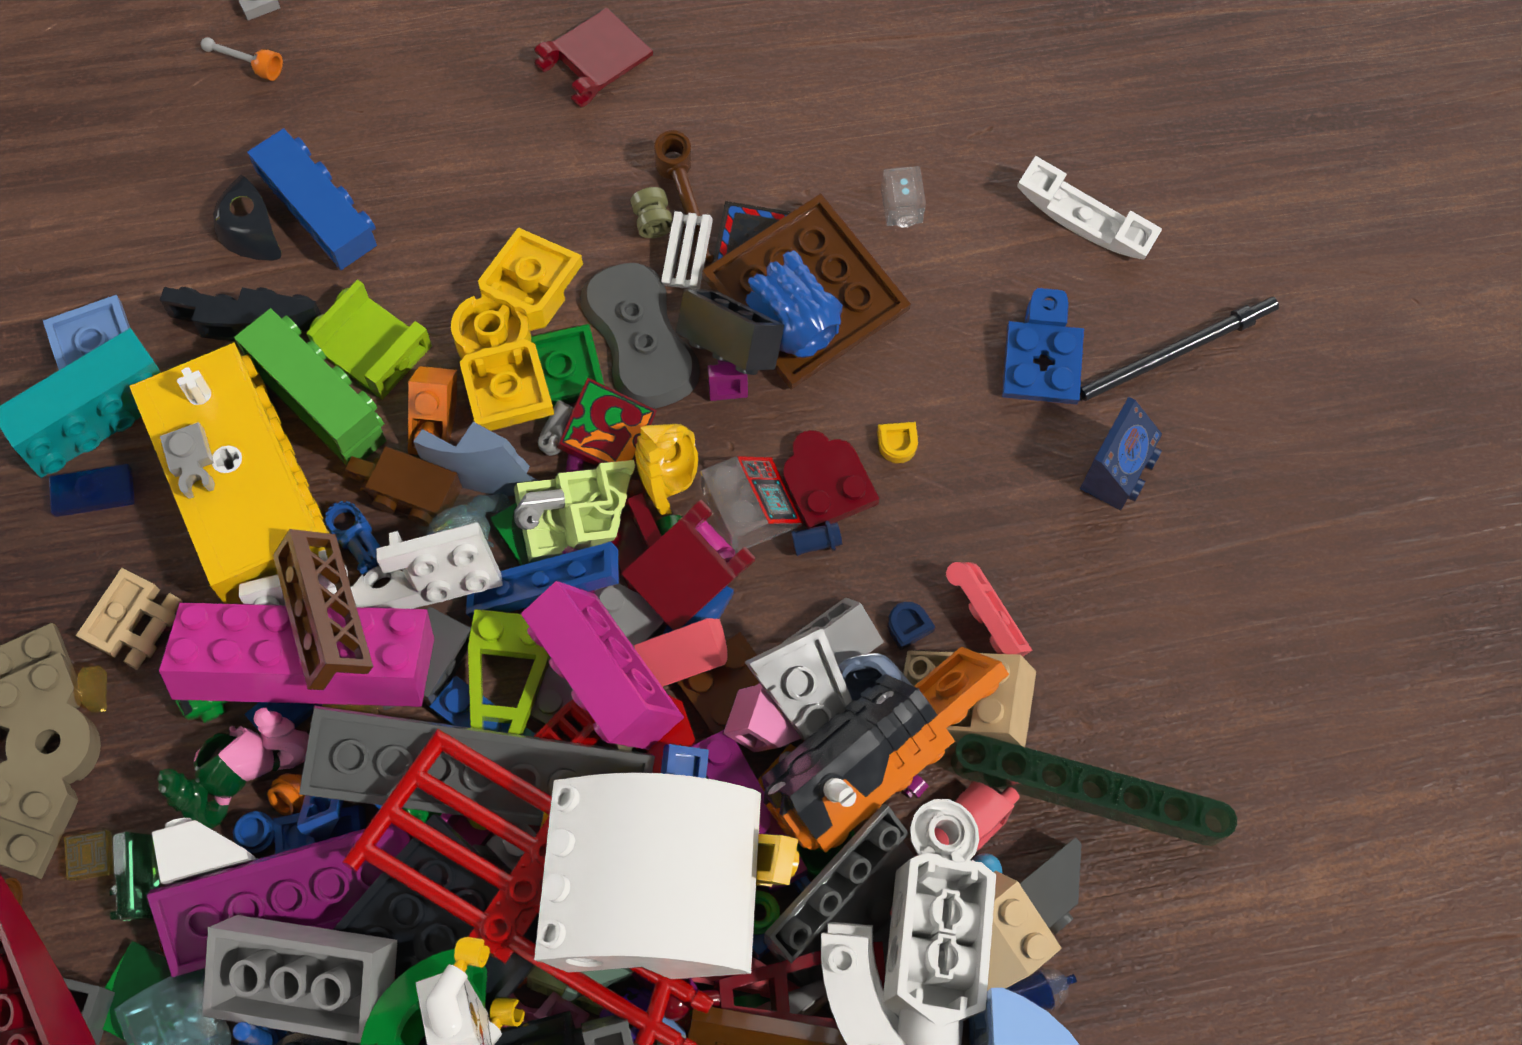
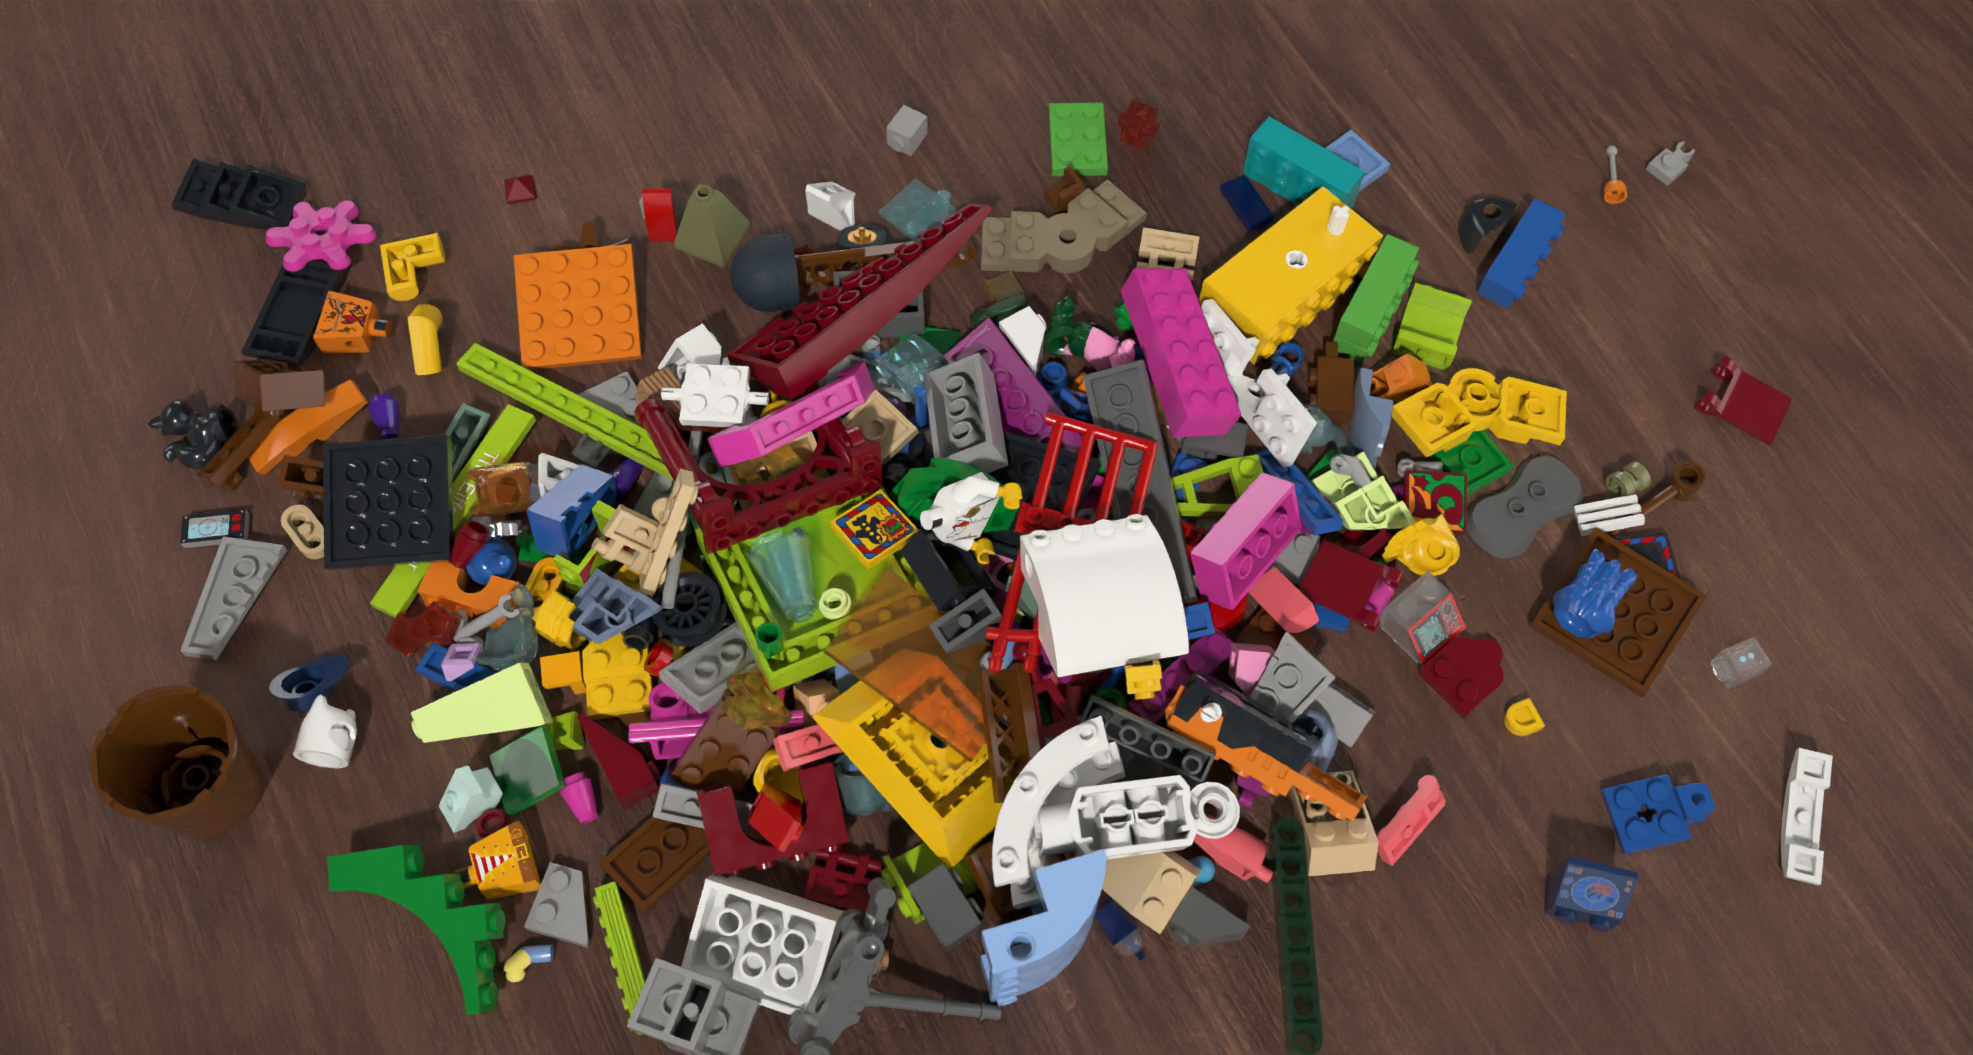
camera: 75 degrees right, 5 degrees down
clear yellow tile [78,666,107,712] -> none
black slope [160,287,321,341] -> none
light grey plate [160,422,215,499] -> none
reddish brown fence [273,529,373,690] -> none
black brick [676,289,785,375] -> none
magenta tile [708,360,748,401] -> none
dark blue pin [791,520,843,556] -> none
dark blue tile [887,602,936,650] -> none
black bar [1080,296,1279,401] -> none

